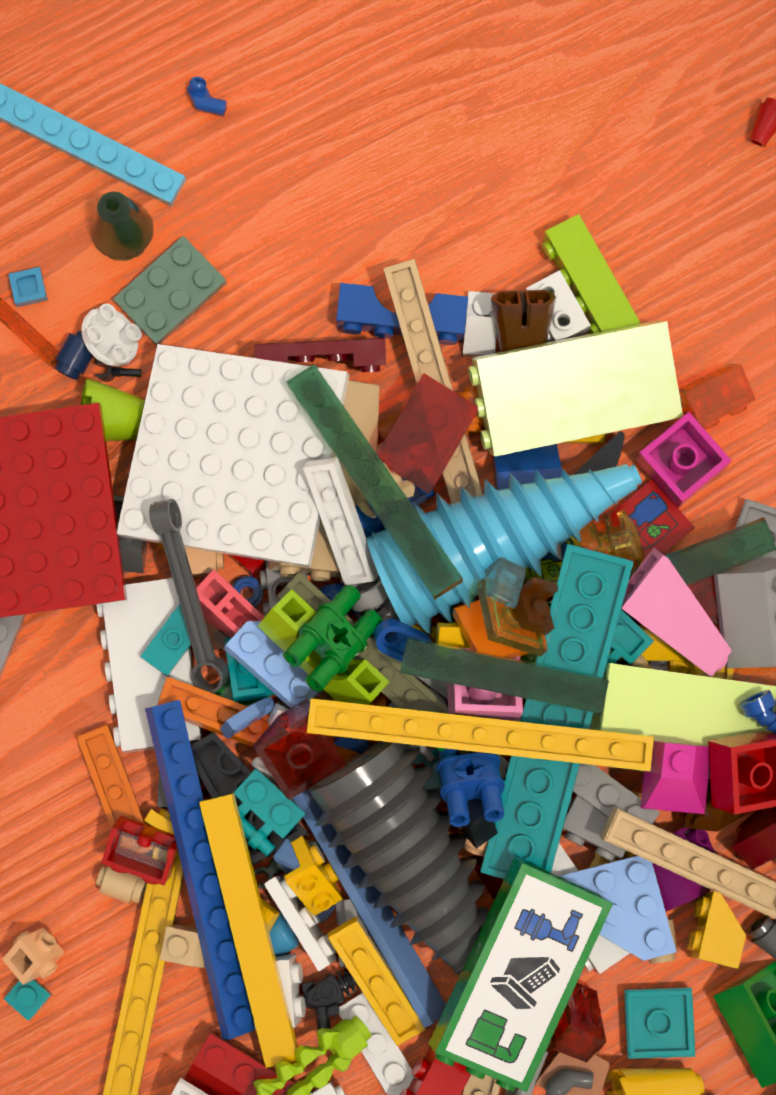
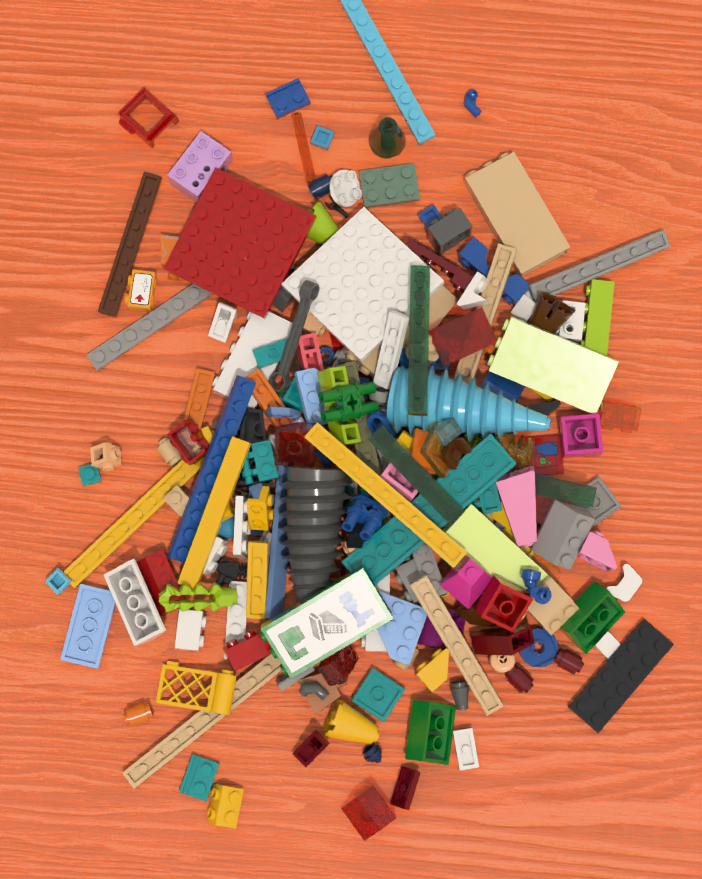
camera: 35 degrees right, 0 degrees up
none -> white slope [208,302,237,343]
none -> blue plate [418,204,443,230]
none -> dark grey brick [427,208,472,255]
none -> white slope [457,272,489,310]
none -> tan brick [464,152,570,277]
none -> light grey tile [528,229,671,303]

